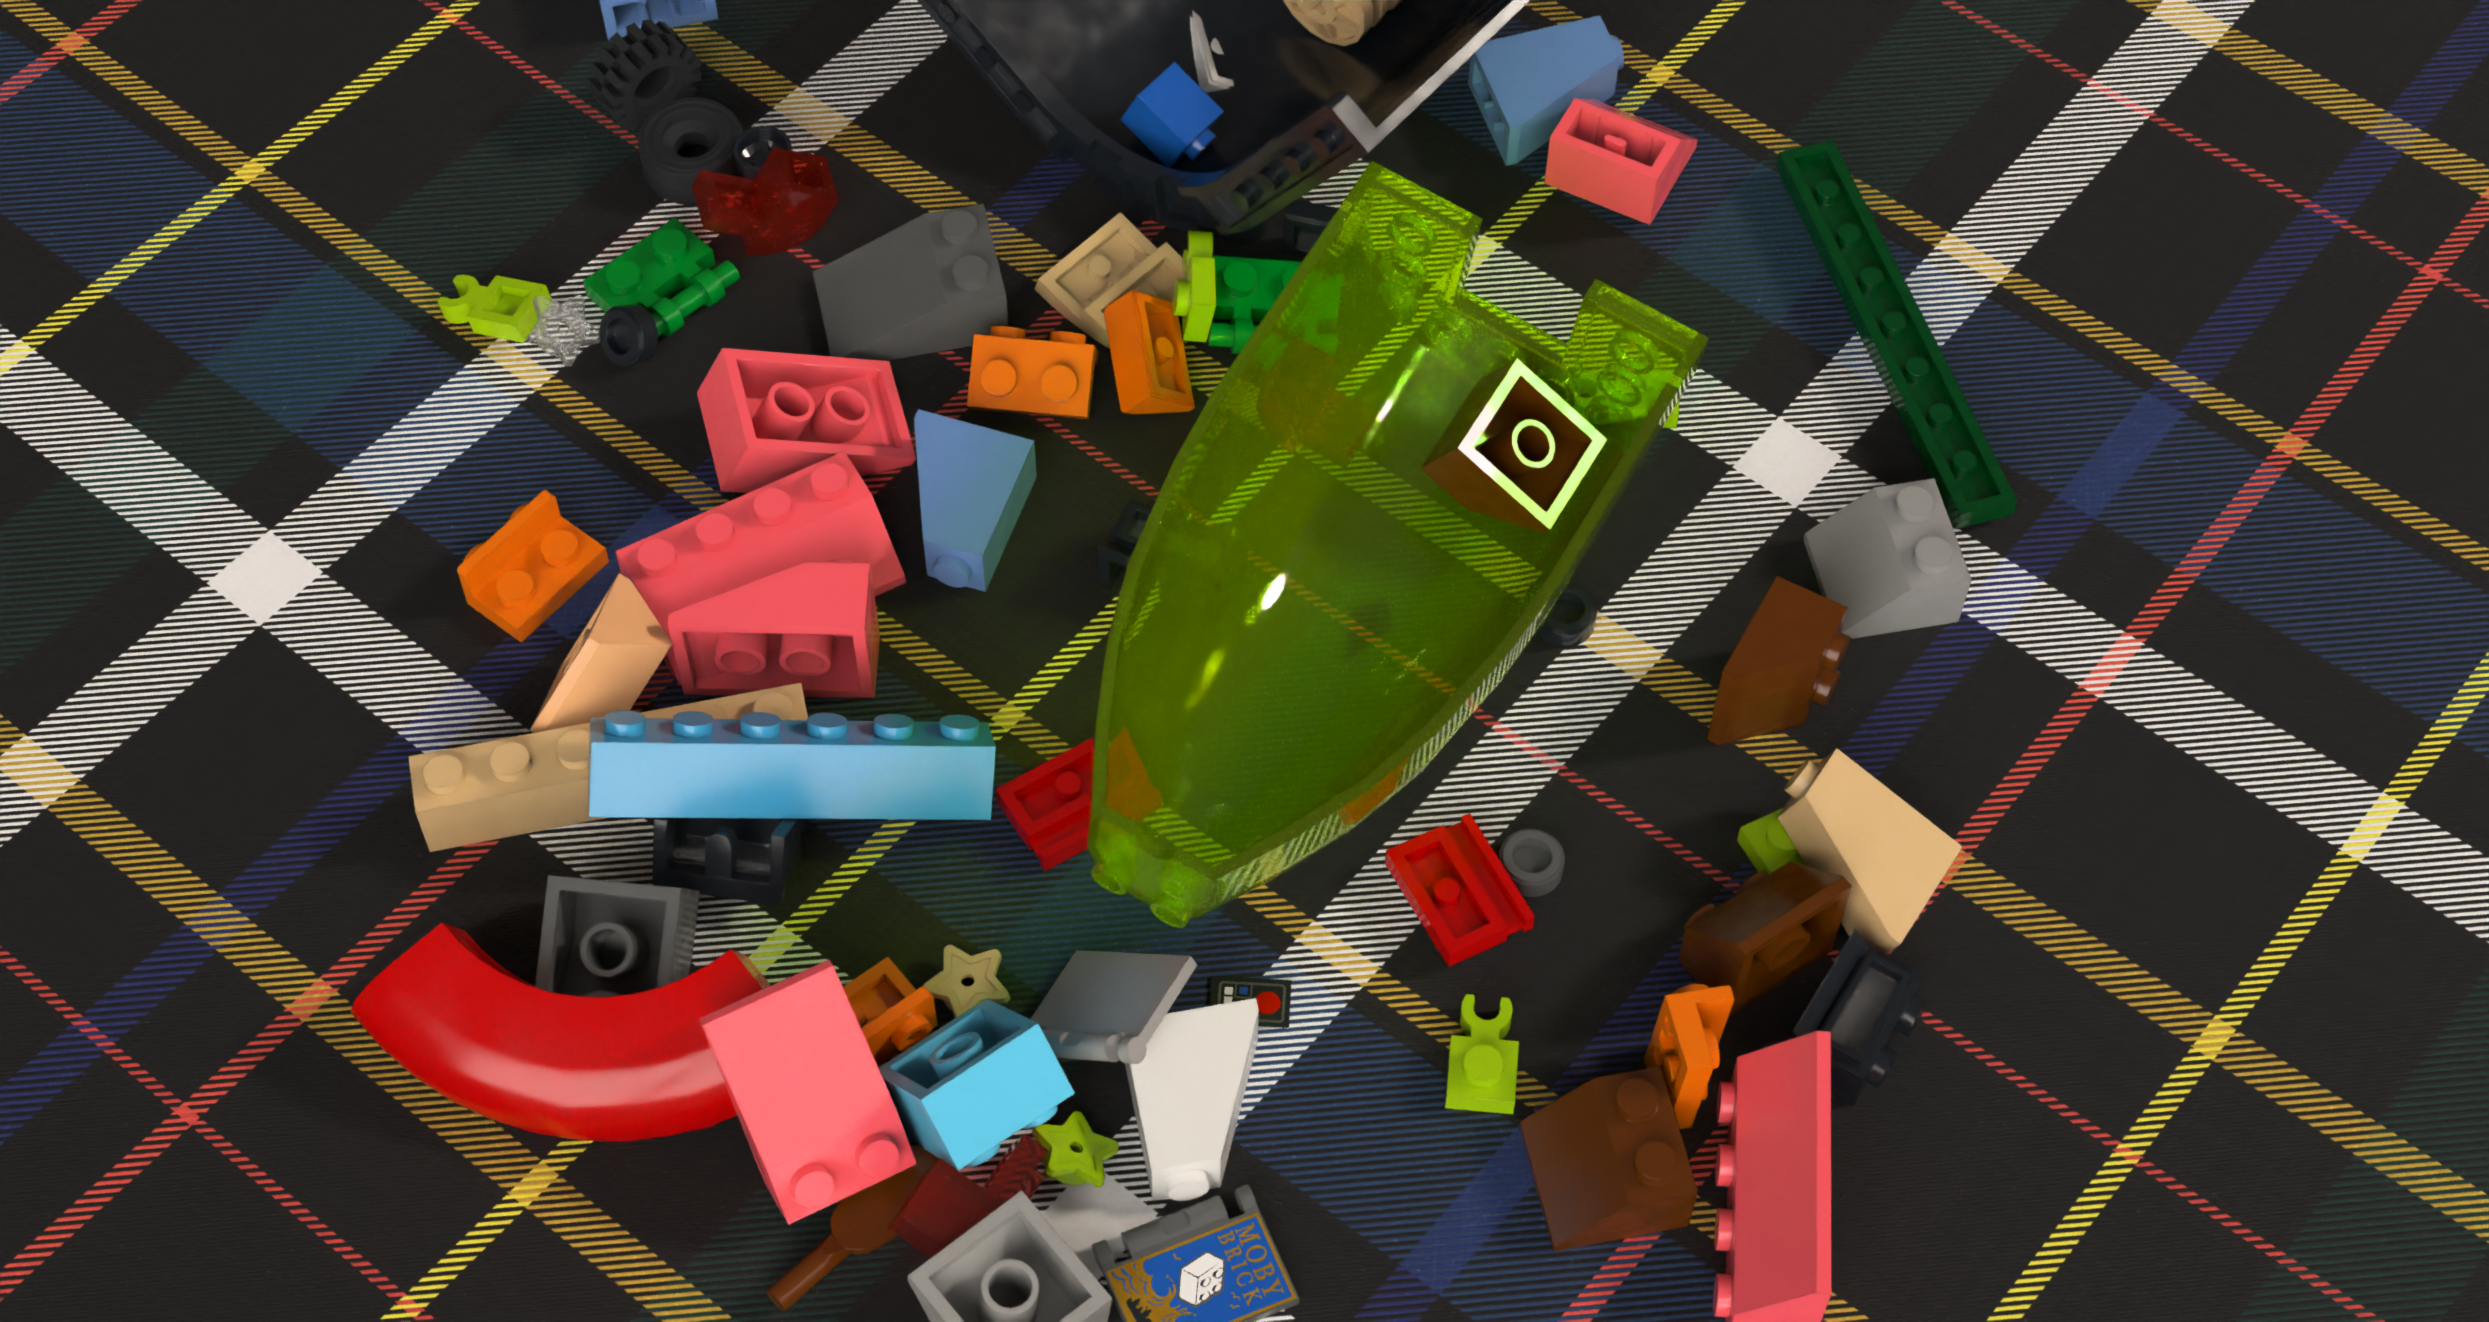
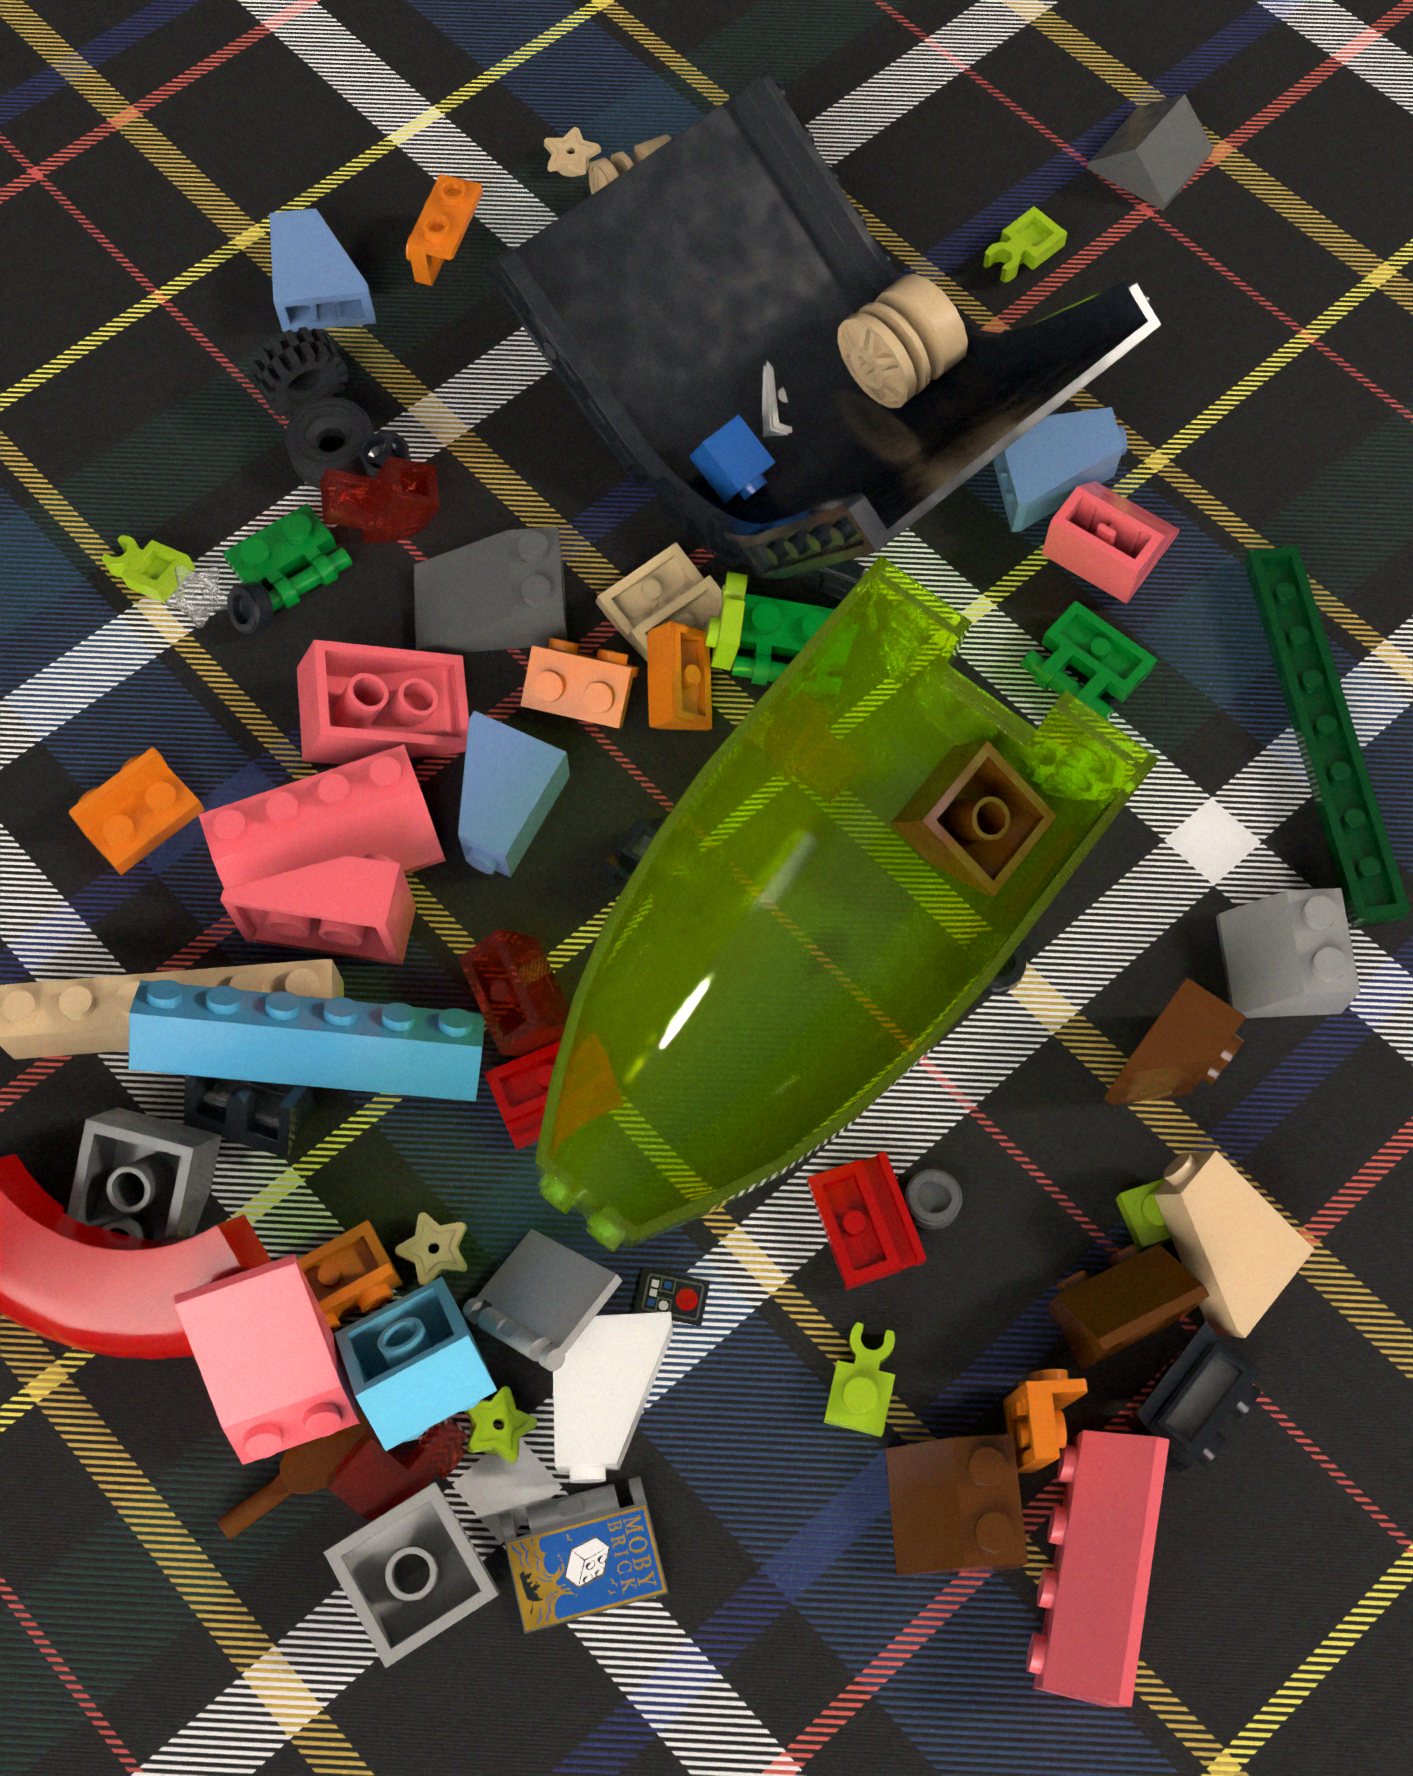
camera: 10 degrees right, 10 degrees up
light nougat slope [530,573,673,733] -> none
none -> clear red brick [459,929,579,1056]
none -> green plate [1020,601,1157,726]

